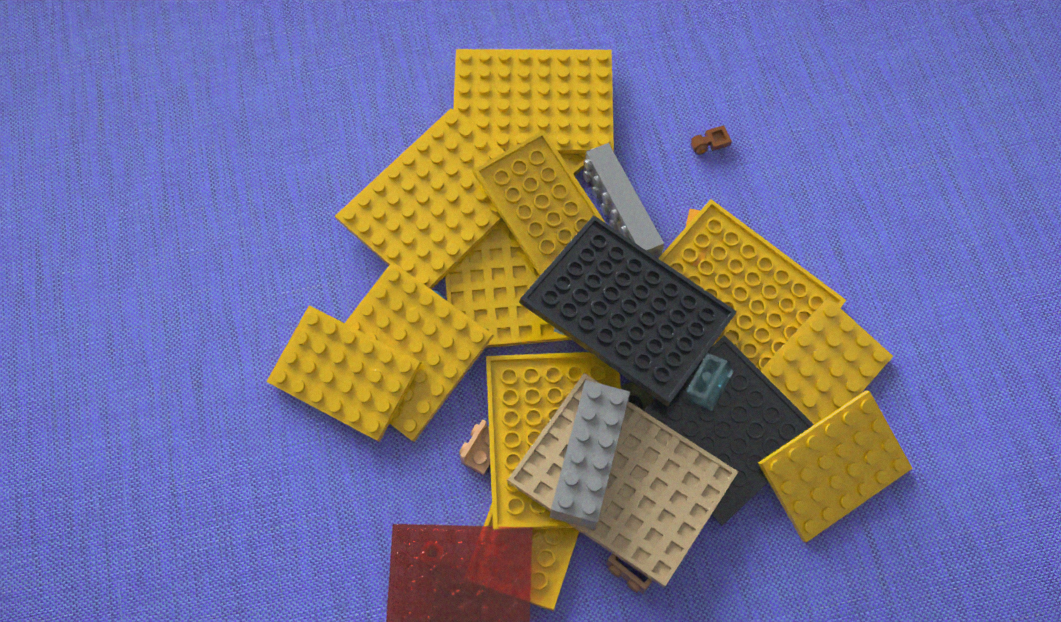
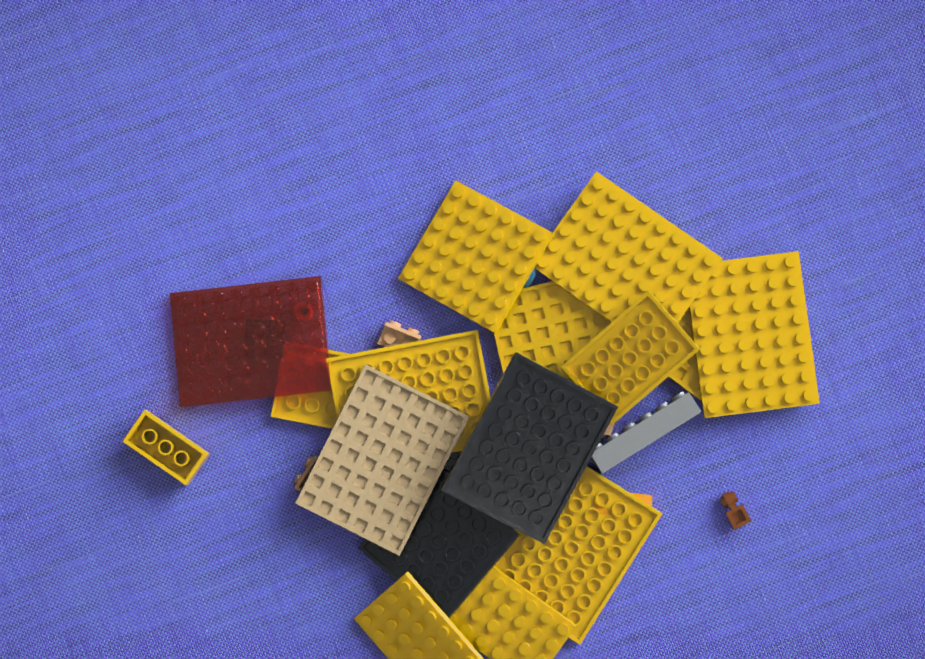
camera: 85 degrees right, 20 degrees up
yellow plate [266,305,422,442] -> none
light grey brick [550,380,630,530] -> none
clear light blue brick [686,353,733,410] -> none

